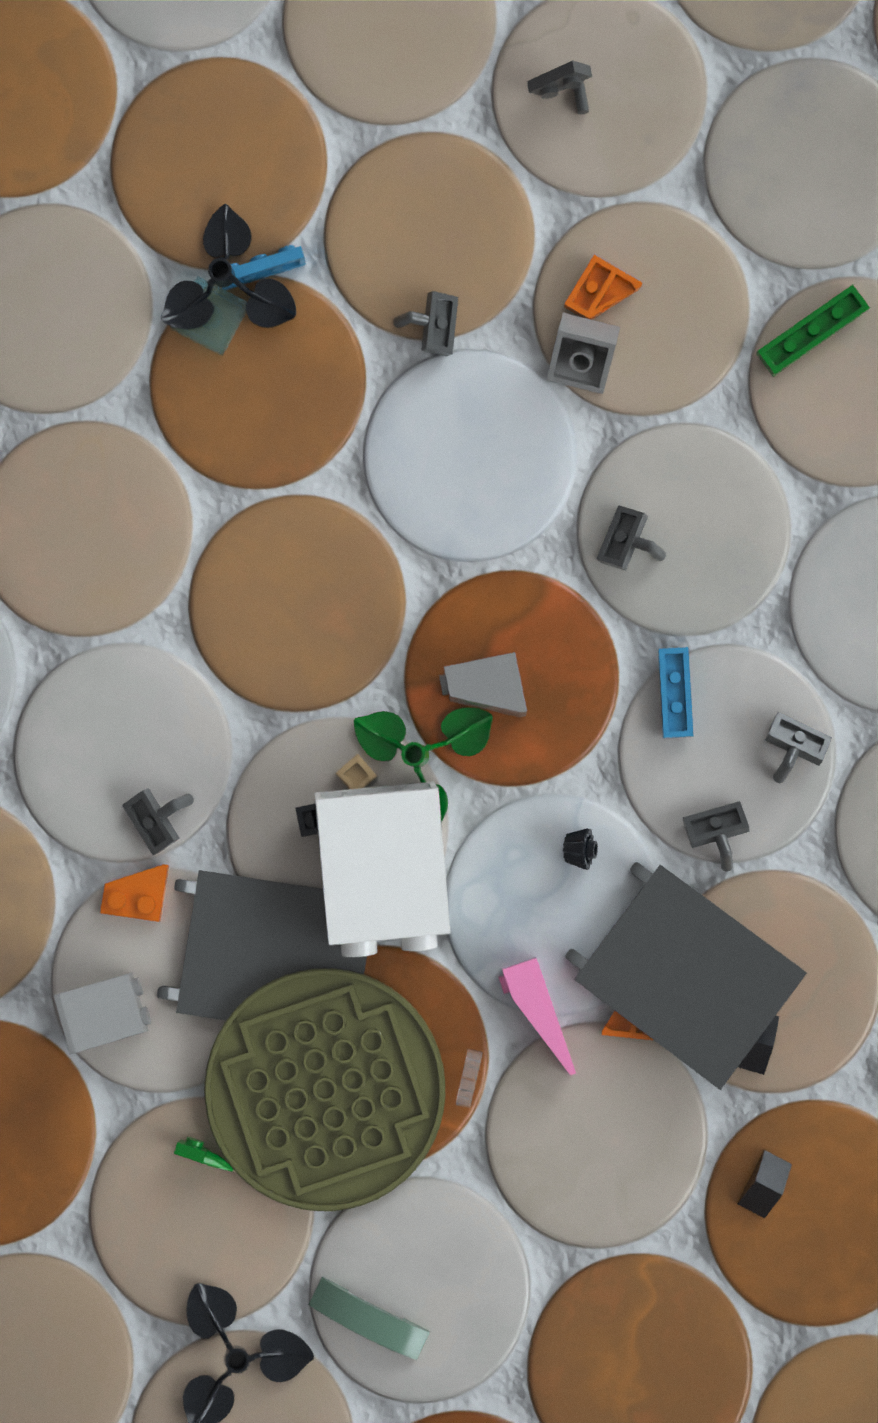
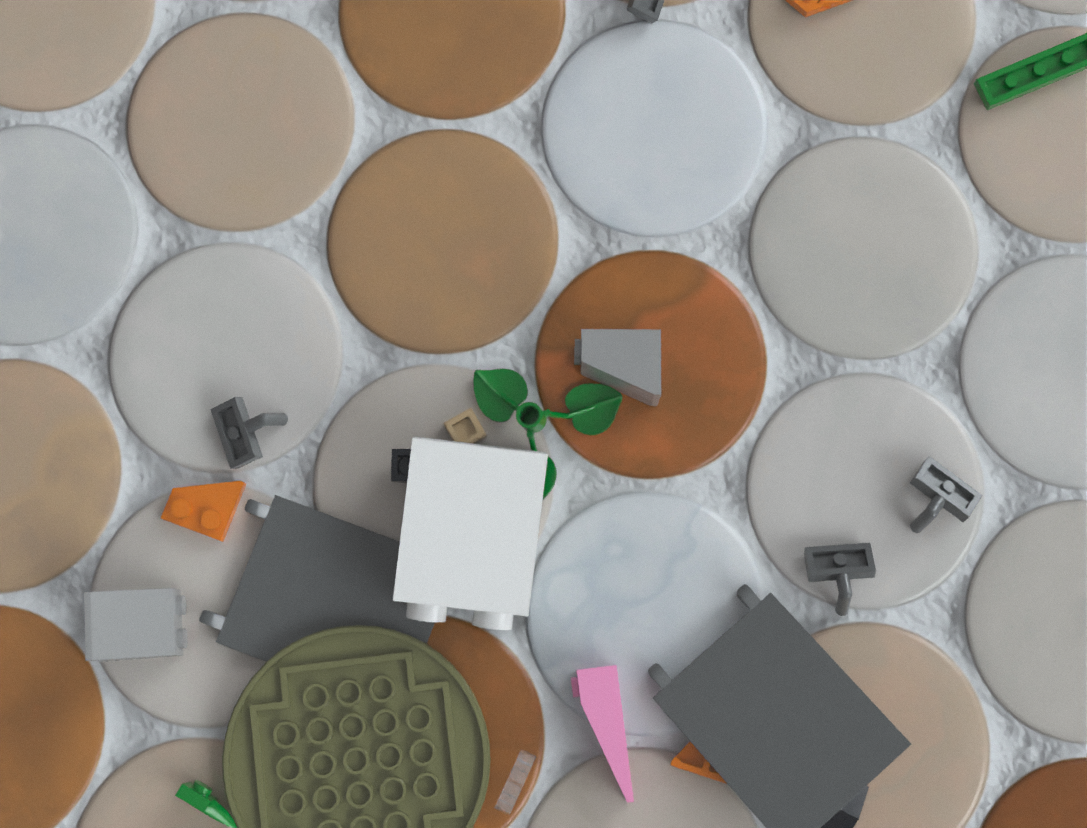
camera: 10 degrees right, 5 degrees down
light grey slope [546,313,620,394] -> none
black piece [563,828,598,870] -> none
dark grey plate [597,505,666,571] -> none
dark azure plate [658,647,694,738] -> none

